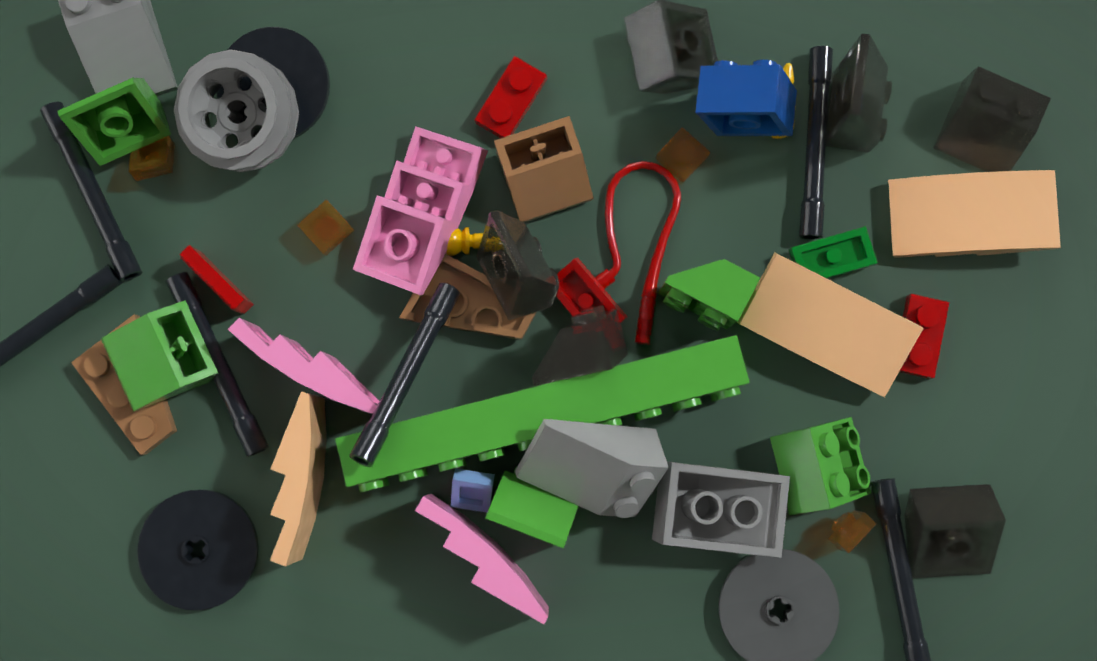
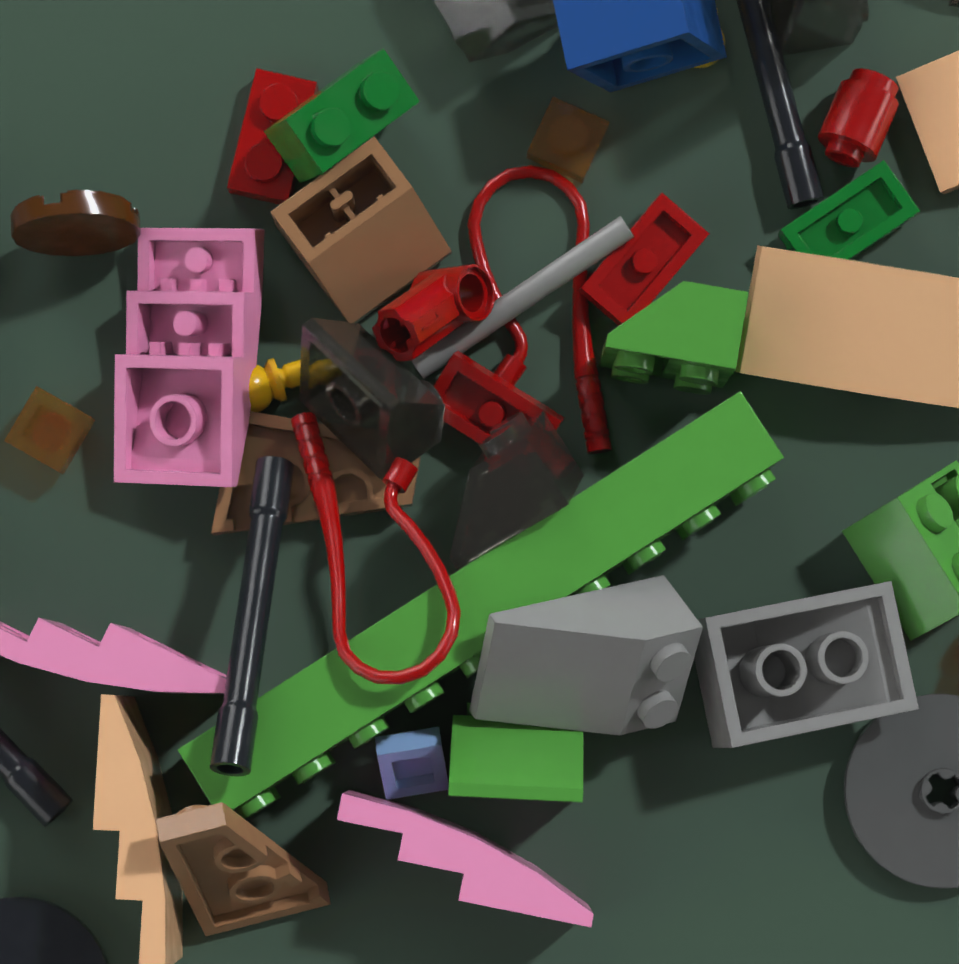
camera: 20 degrees left, 0 degrees up
none -> reddish brown tile [10,190,141,256]
none -> medium nougat wing [156,802,331,936]
none -> green brick [264,48,420,183]
none -> red piece [291,412,461,685]
none -> red piece [372,264,495,361]
none -> light grey bar [411,216,634,379]
none -> red plate [578,193,710,326]
none -> red brick [818,68,899,168]

